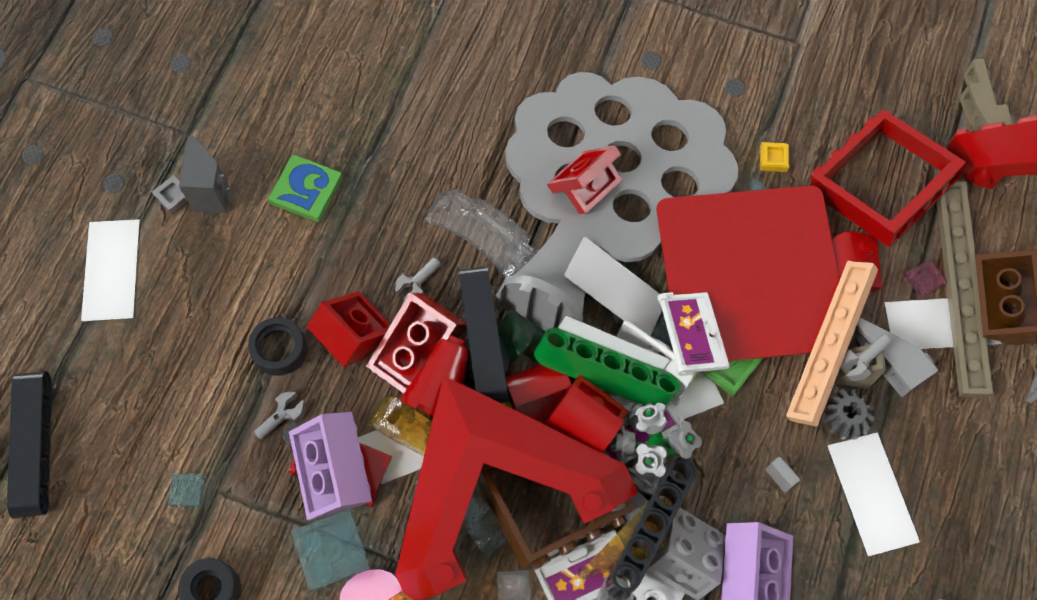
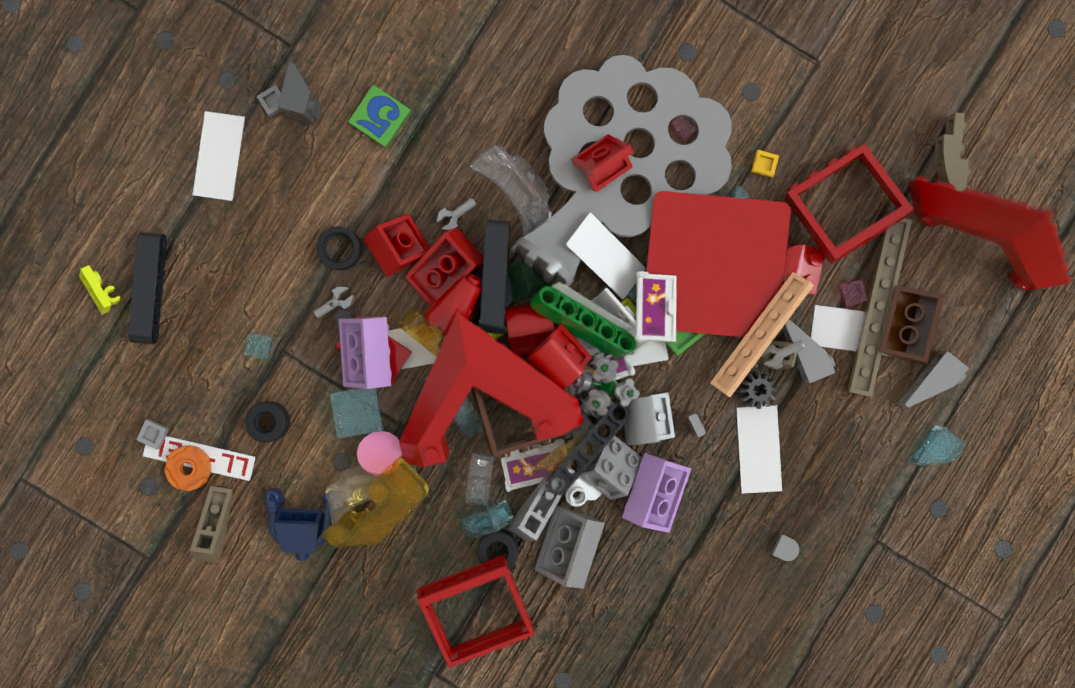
camera: 20 degrees right, 20 degrees up
none -> light grey brick [624,392,675,445]
none -> clear pink tile [670,116,698,142]

